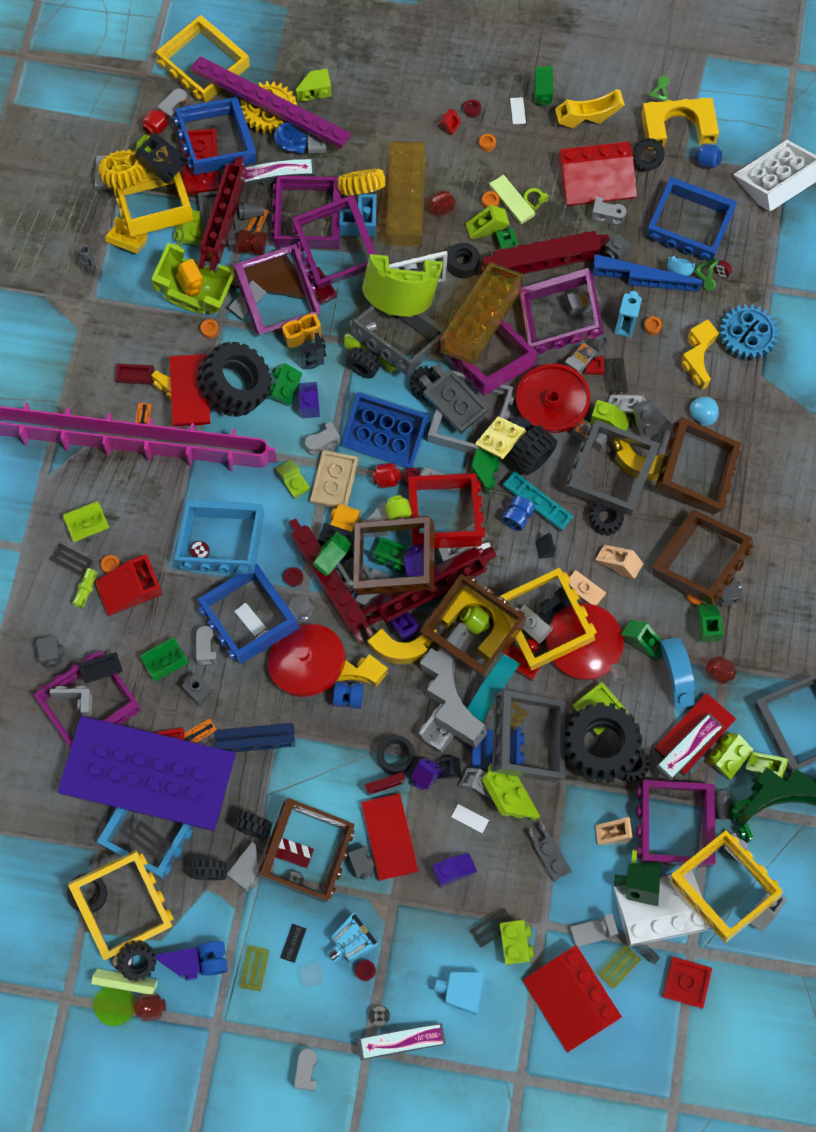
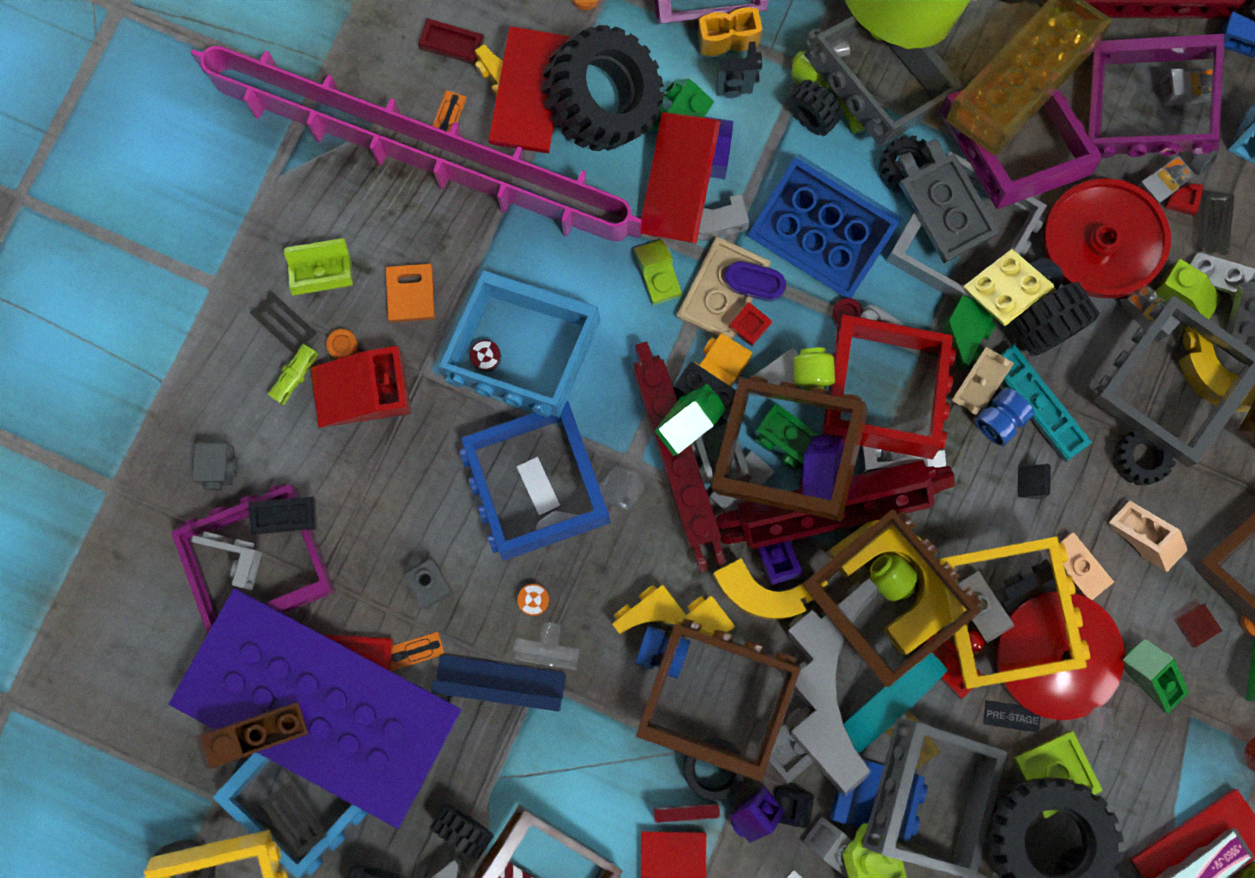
camera: 15 degrees right, 10 degrees up
green bracket [140,637,189,682] -> none
light grey leg [196,626,218,665] -> none
red dish [268,624,346,697] -> none
dark red tile [284,567,303,587] -> none
red head [373,463,401,489] -> none
dark azure arch [660,637,695,708] -> none
none -> reddish brown slope [195,702,308,769]
none -> orange piece [386,264,436,323]
none -> clear tile [514,622,580,670]
none -> orange tile [517,584,550,616]
none -> reddish brown window [636,618,801,782]
none -> red tile [640,112,721,244]
none -> dark purple tile [725,261,786,302]
none -> red tile [728,302,773,347]
none -> tan hinge [952,347,1014,415]
none -> black sticker [983,700,1041,733]
none -> clear red tile [1175,604,1222,647]

